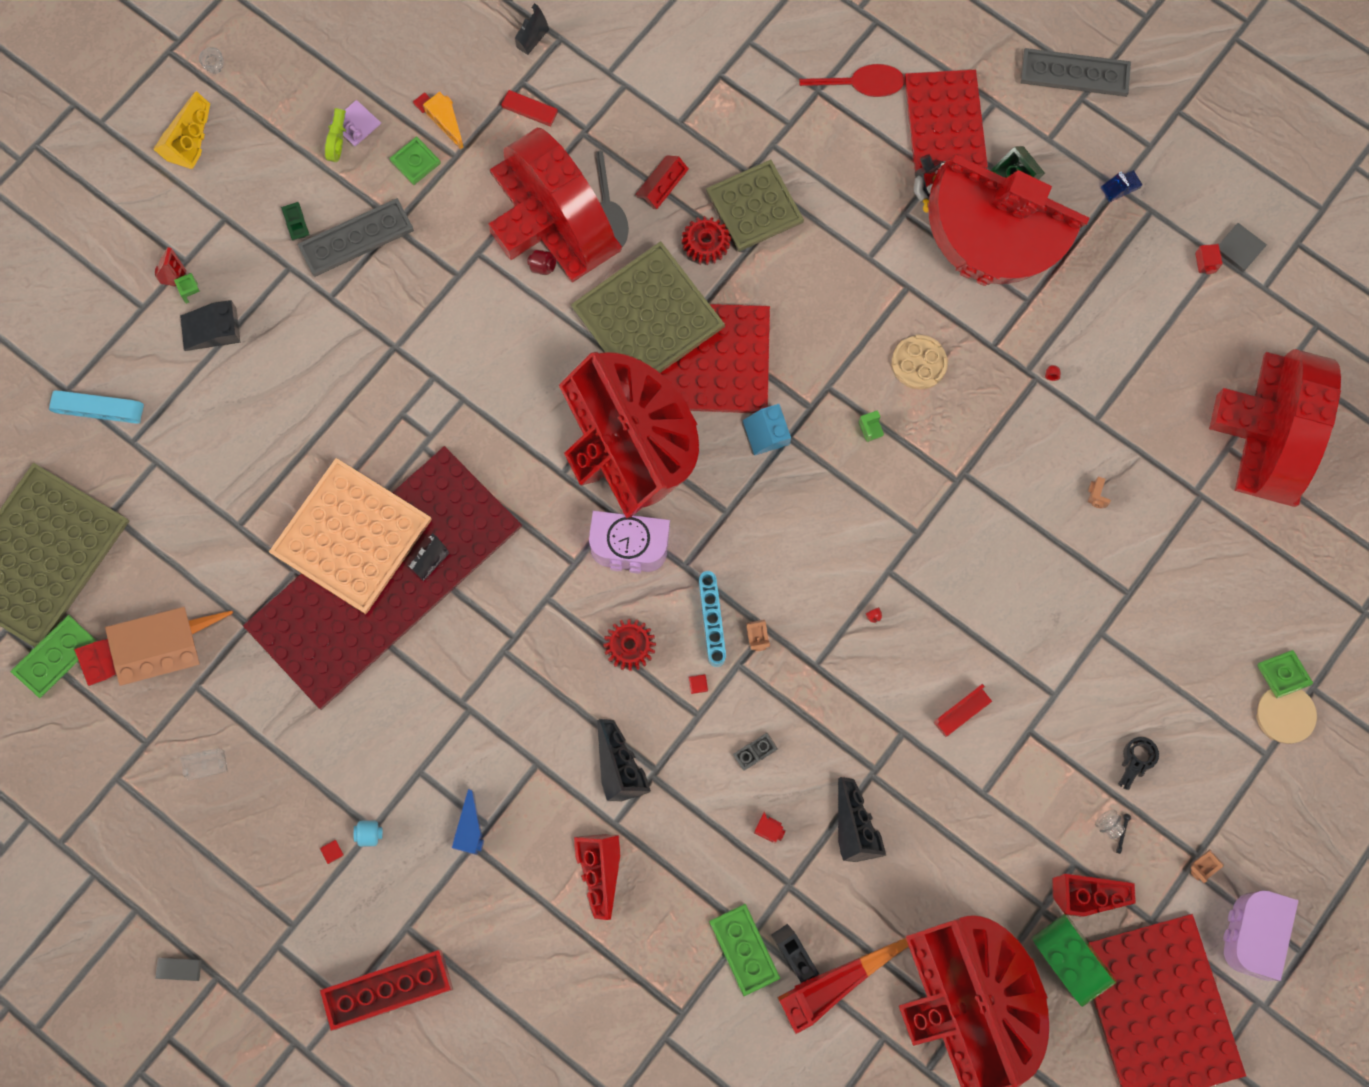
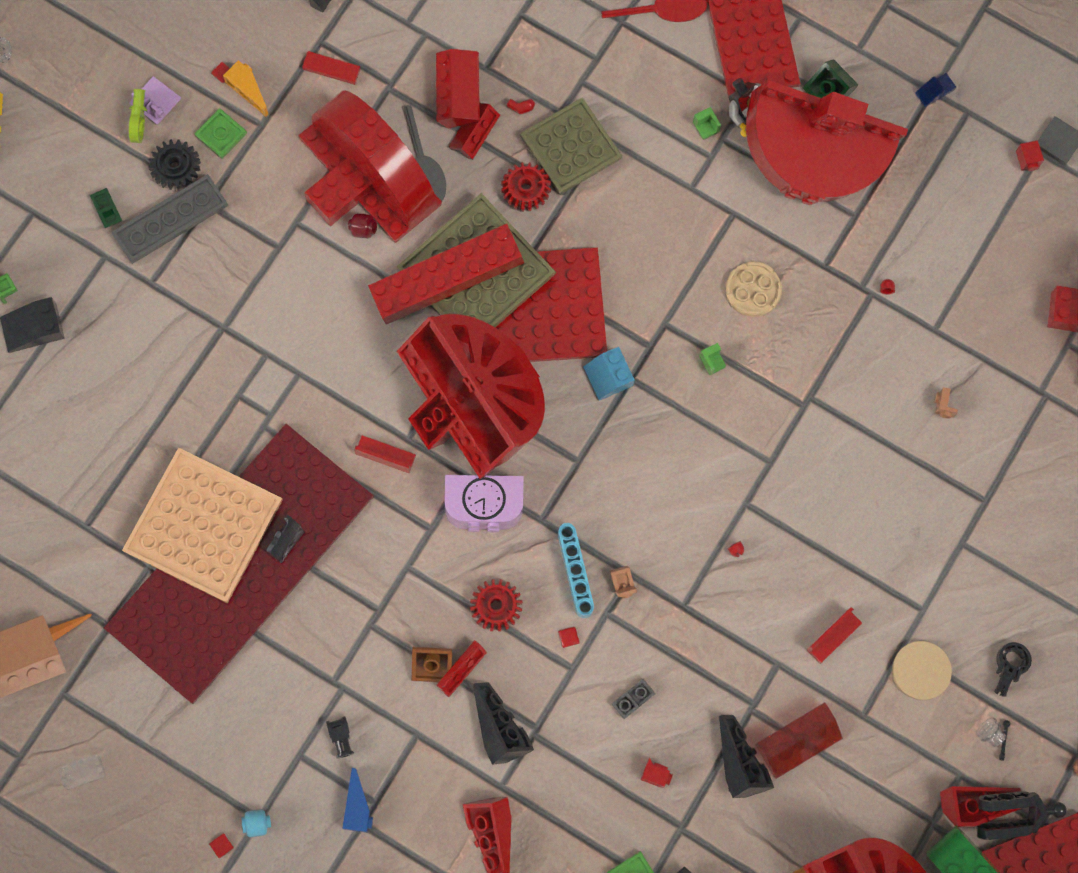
camera: 10 degrees left, 0 degrees up
none -> black gear [148,139,201,190]
none -> black connector [326,716,354,759]
none -> red panel [354,435,416,473]
none -> red brick [368,224,524,325]
none -> dark orange slope [411,647,453,682]
none -> red slope [436,49,480,129]
none -> red tile [436,640,487,697]
none -> red arm [507,99,535,114]
none -> bright green panel [693,107,721,140]
none -> clear red slope [755,702,843,779]
none -> tan tile [892,641,952,700]
none -> black piece [977,792,1067,840]

